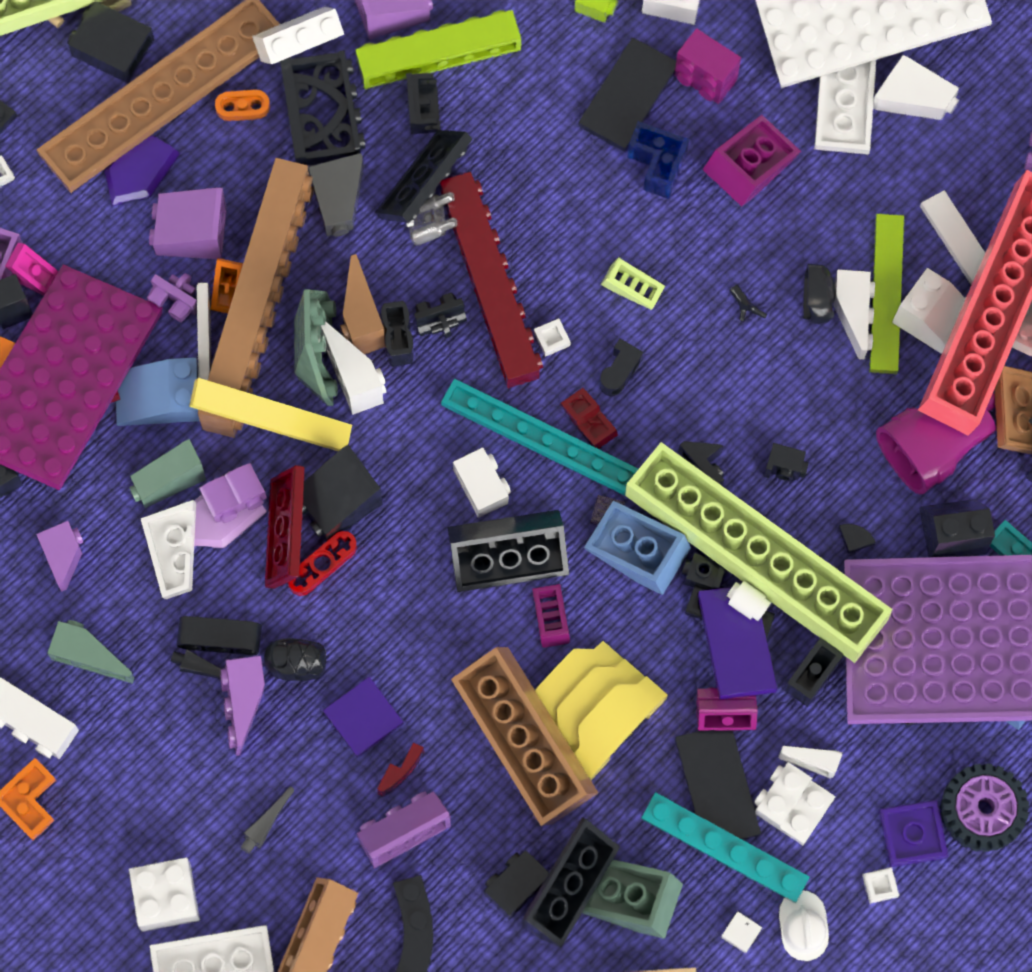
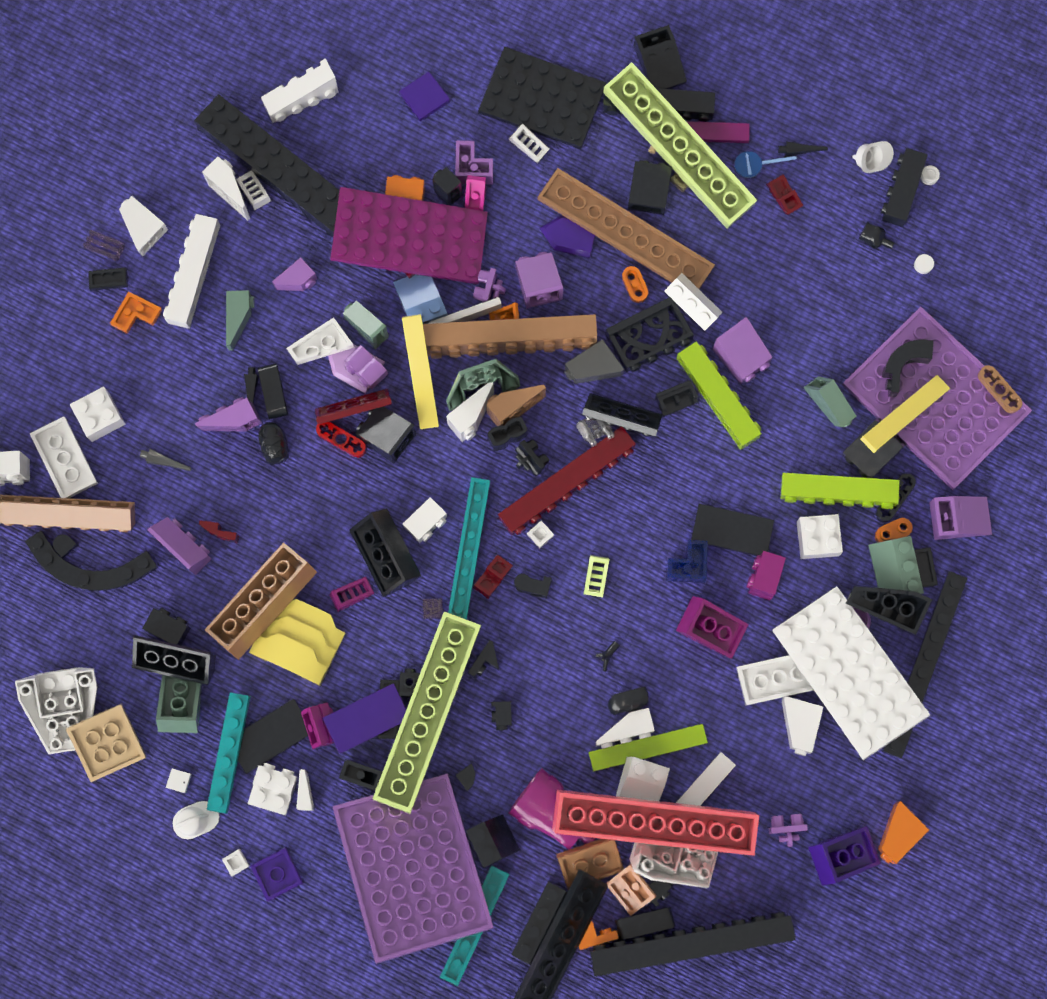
camera: 75 degrees right, 5 degrees up
dark purple tile [323,677,404,757] -> none
medium blue slope [584,501,691,595] -> none
white brick [727,581,771,621] -> none
wheel [940,763,1029,852] -> none

